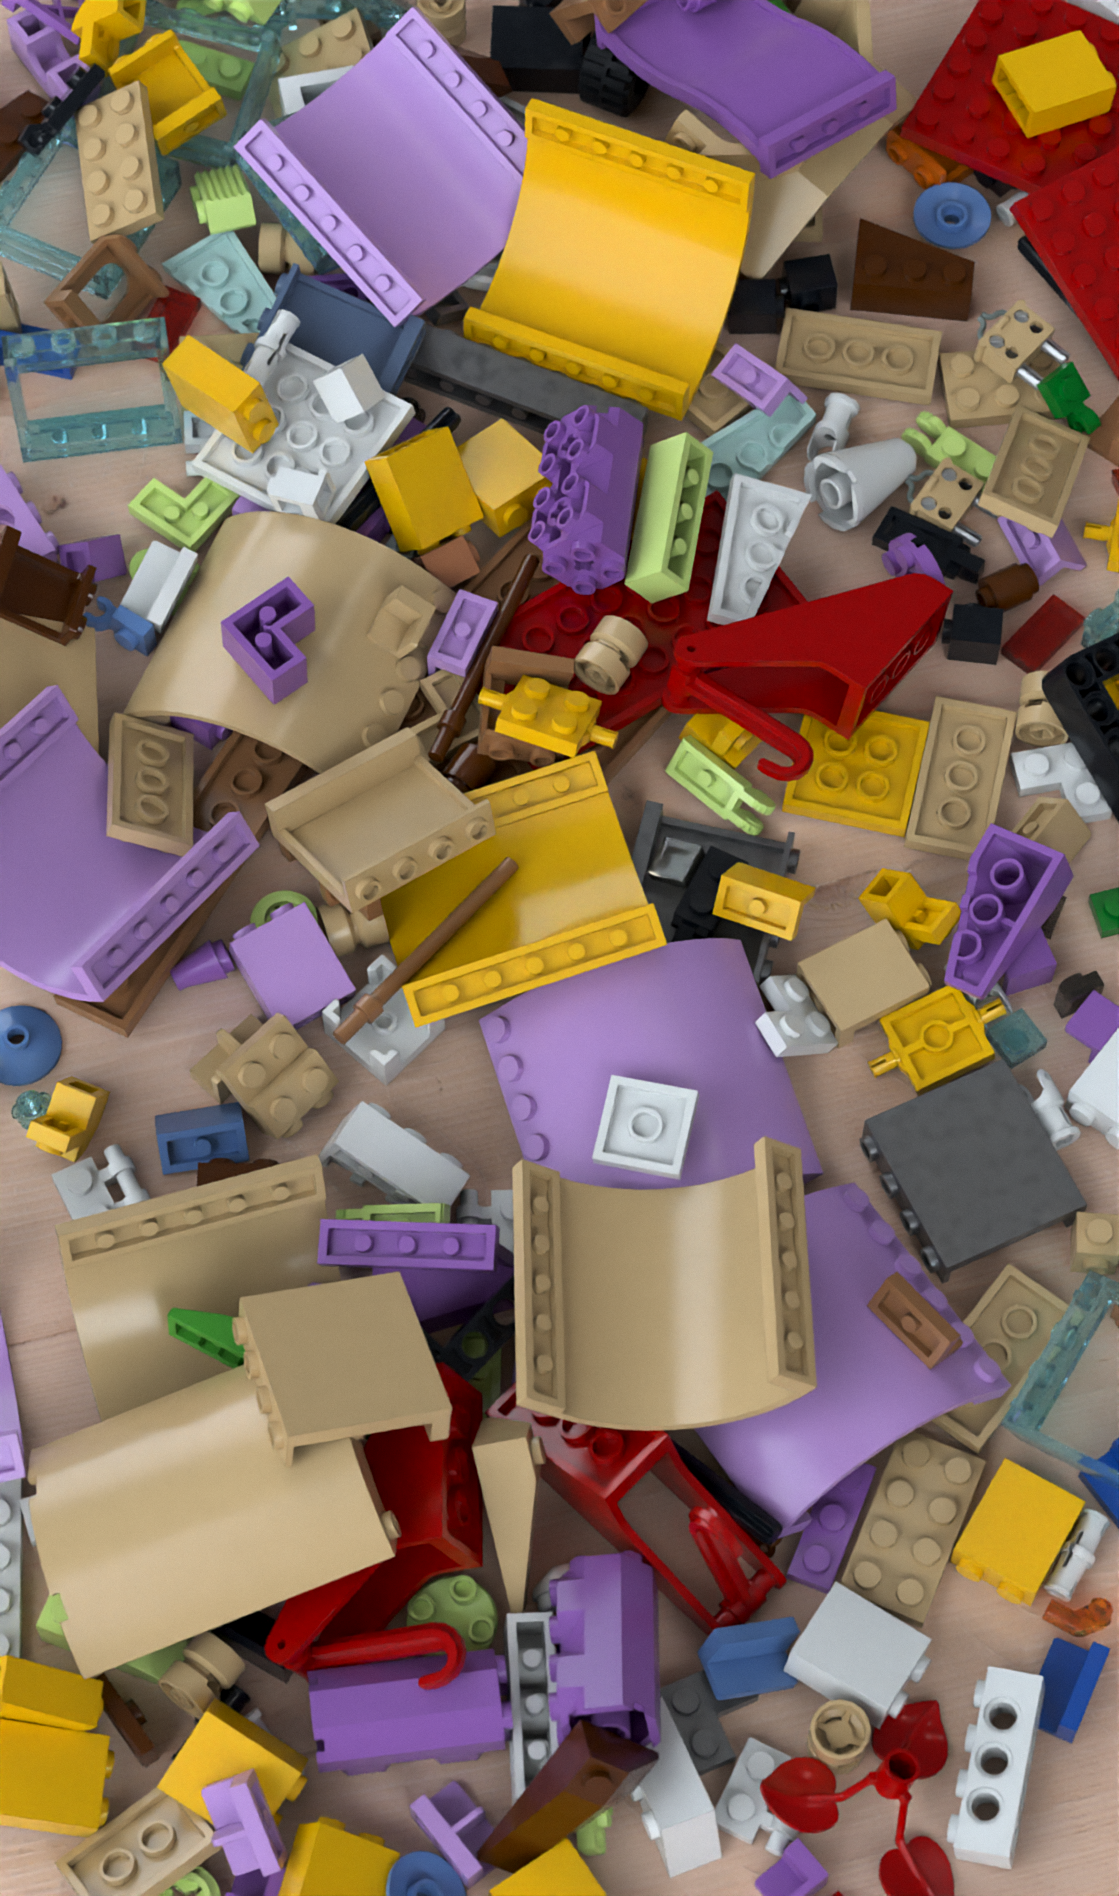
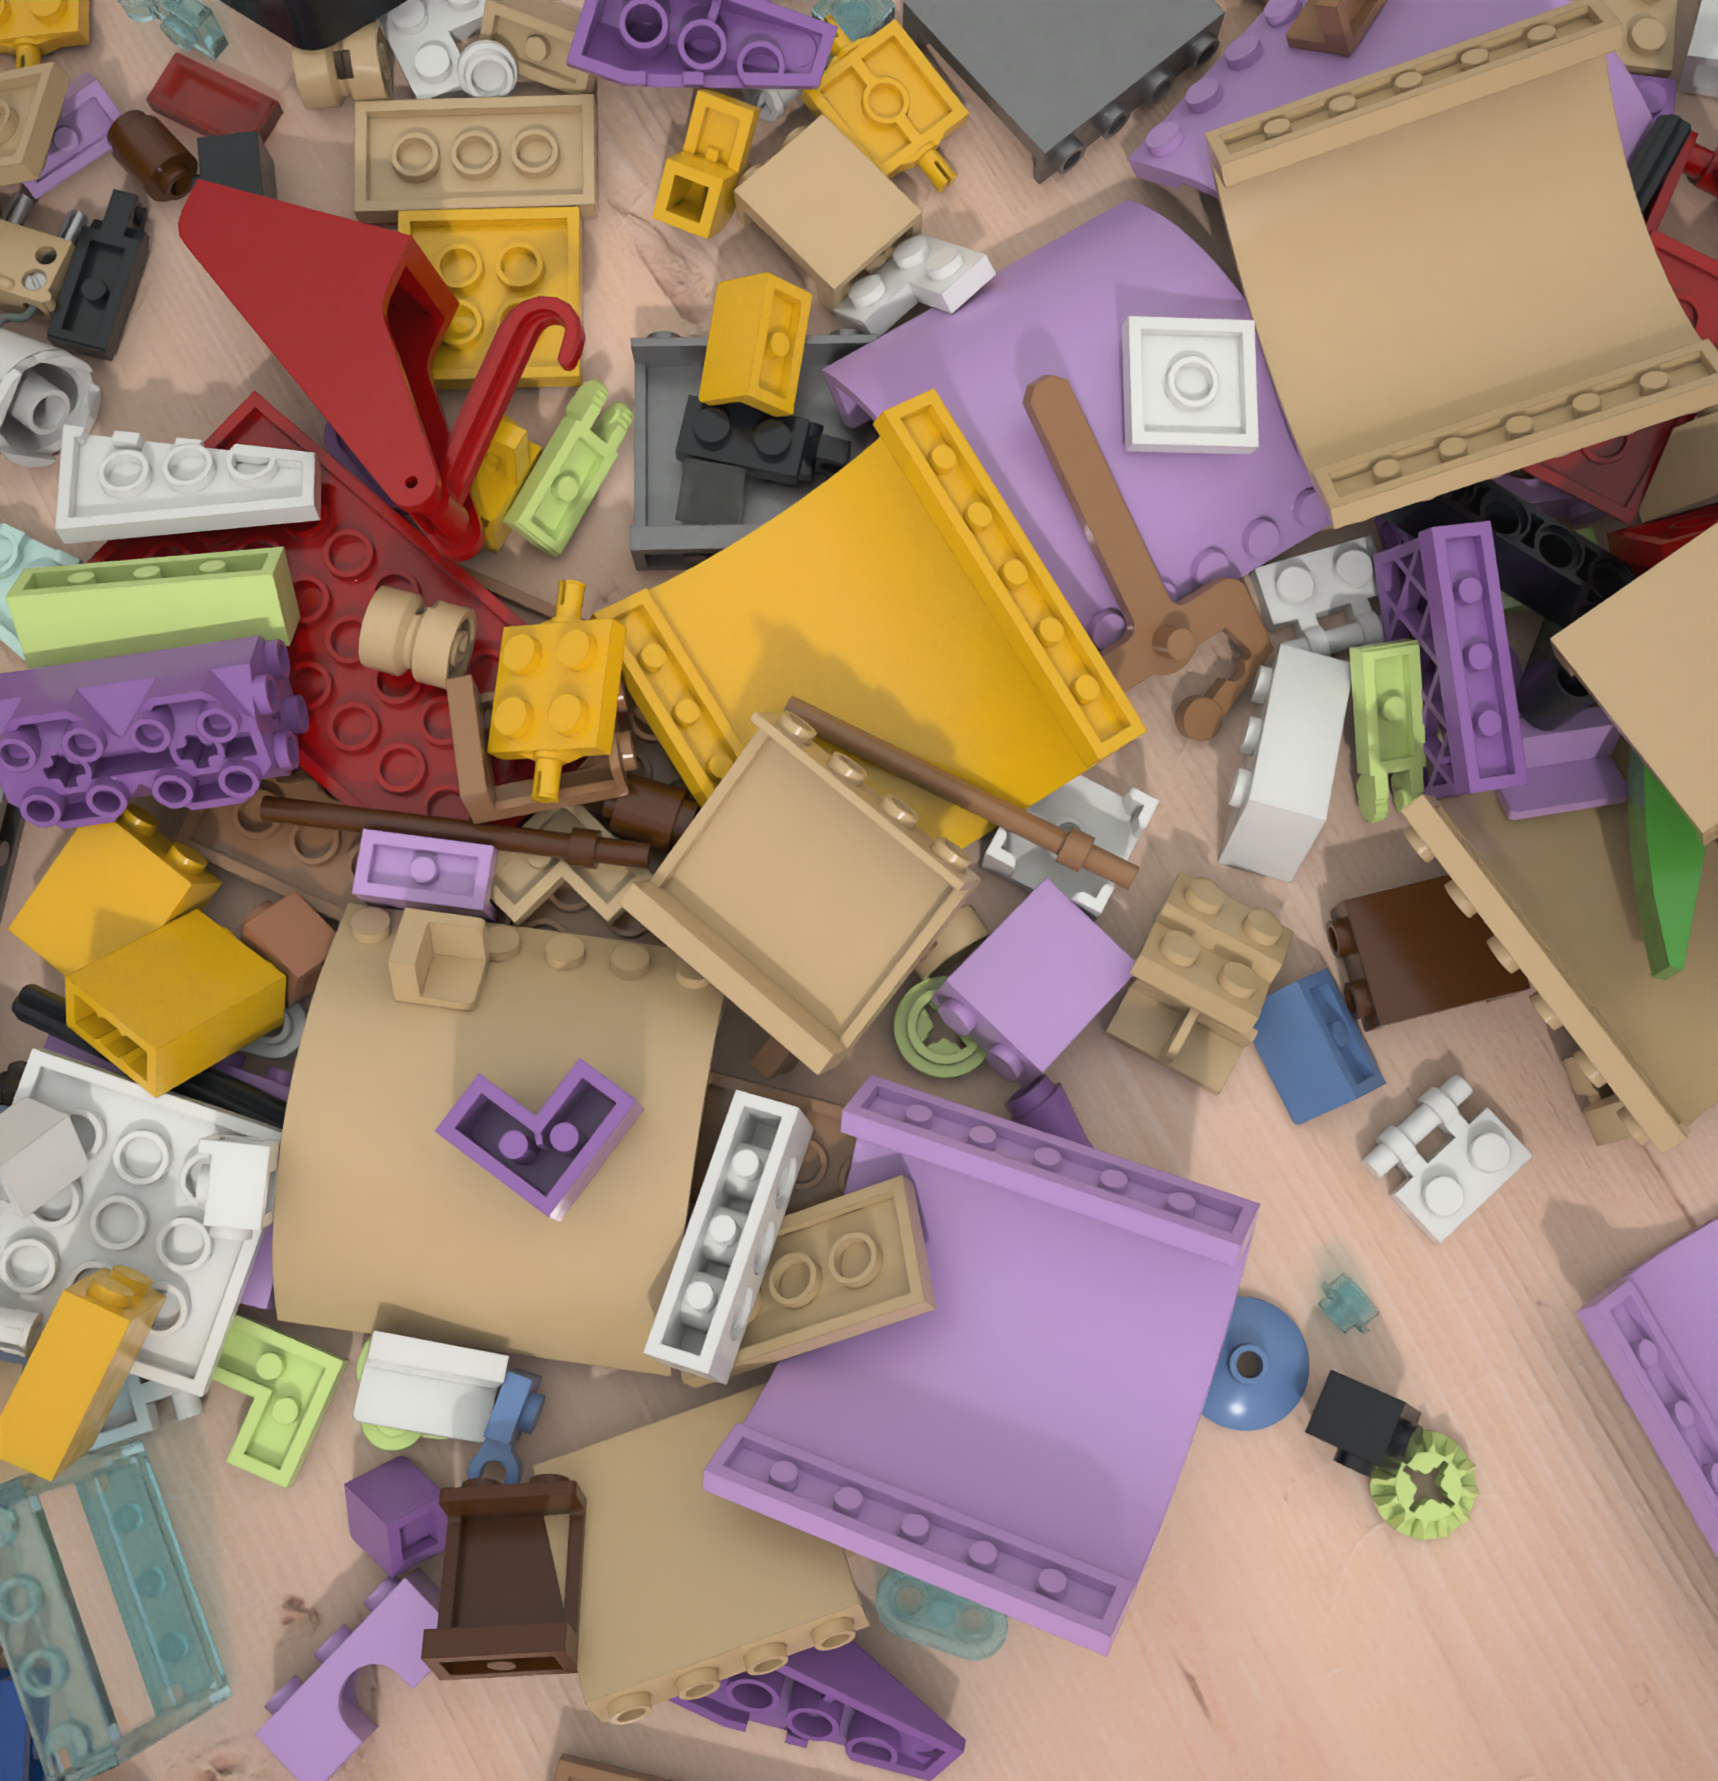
camera: 105 degrees left, 15 degrees up
yellow brick [26,1076,110,1162] -> none
medium lavender plate [882,532,946,586] -> none
none -> white plate [457,40,518,98]
none -> white brick [643,1090,814,1385]
none -> medium nougat piece [1022,375,1274,741]

